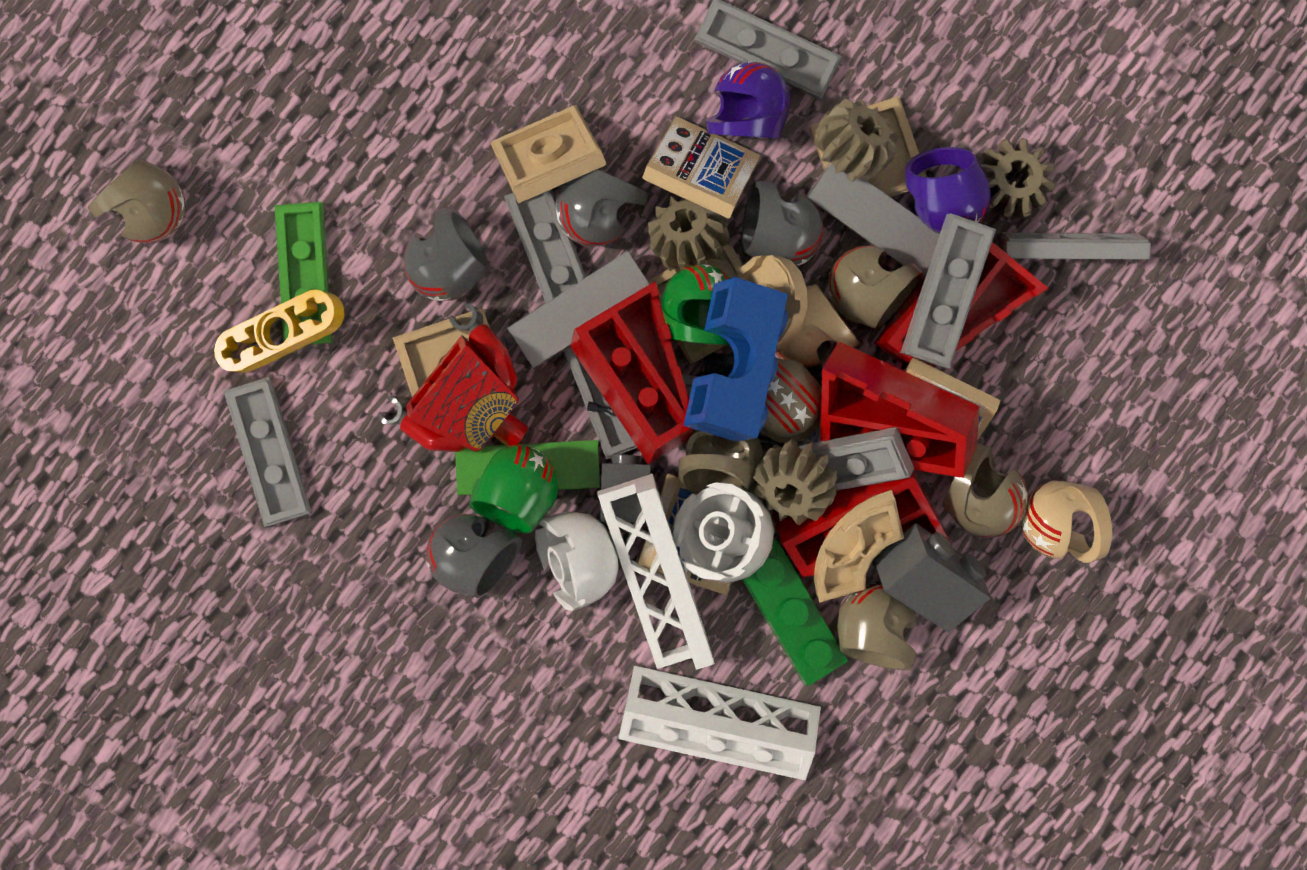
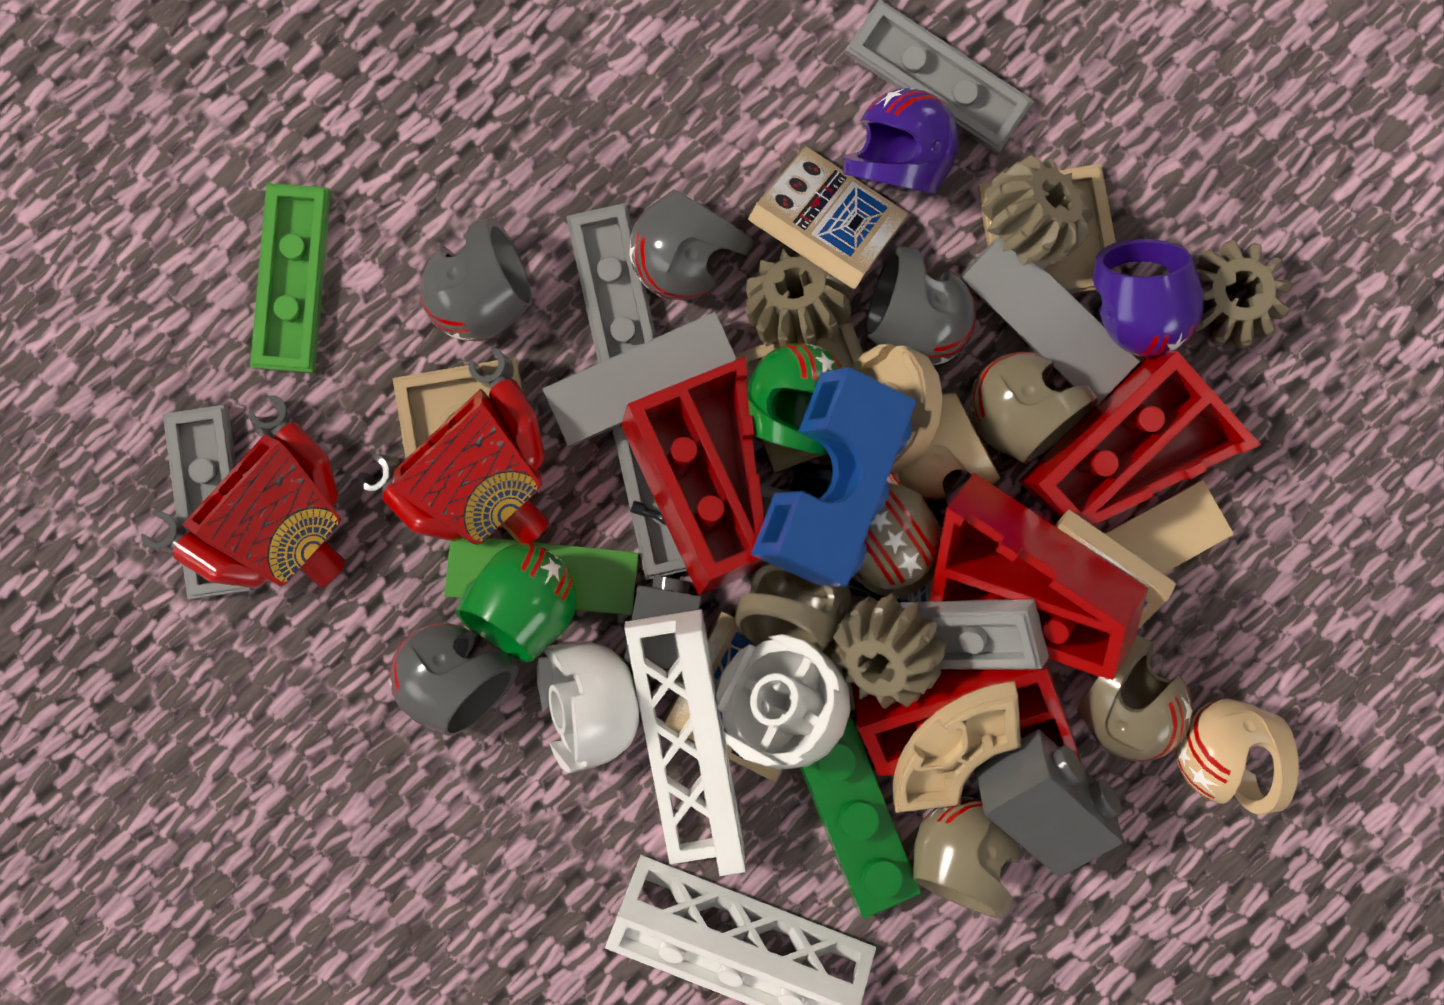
camera: 15 degrees right, 0 degrees up
dark tan helmet [88,159,185,243] -> none
yellow beam [214,290,344,373] -> none
tan tile [490,105,607,204] -> none
light grey tile [900,214,996,369] -> none
light grey tile [999,232,1151,259] -> none
none -> red torso [141,395,346,588]
none -> tan tile [1104,480,1234,574]

